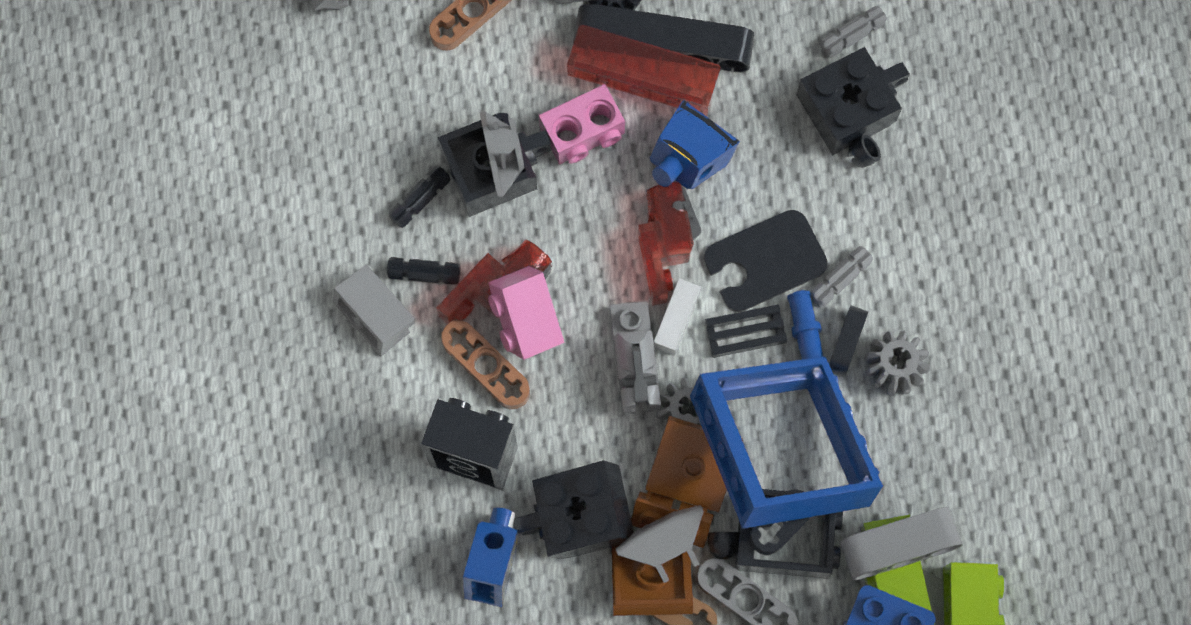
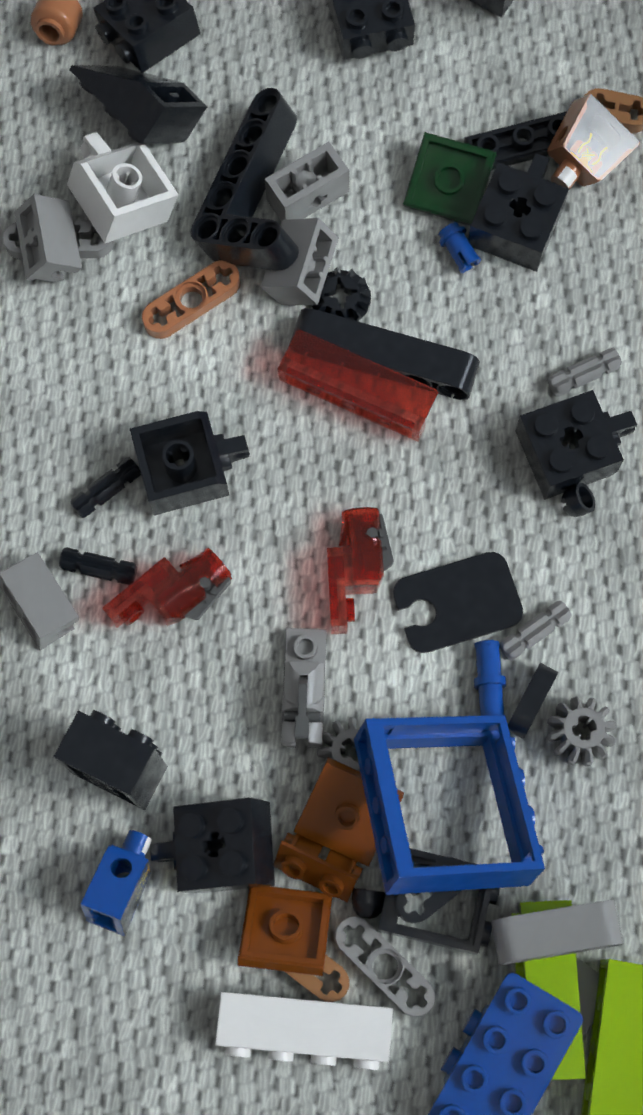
camera: 10 degrees right, 0 degrees up
nougat beam [442,320,530,409] -> none
light grey piece [479,111,524,197] -> none
bright pink brick [488,266,565,360] -> none
bright pink brick [539,84,625,165] -> none
light grey piece [616,505,704,583] -> none
blue torso [650,100,740,189] -> none
white piece [654,278,701,356] -> none
black tile [705,304,788,358] -> none

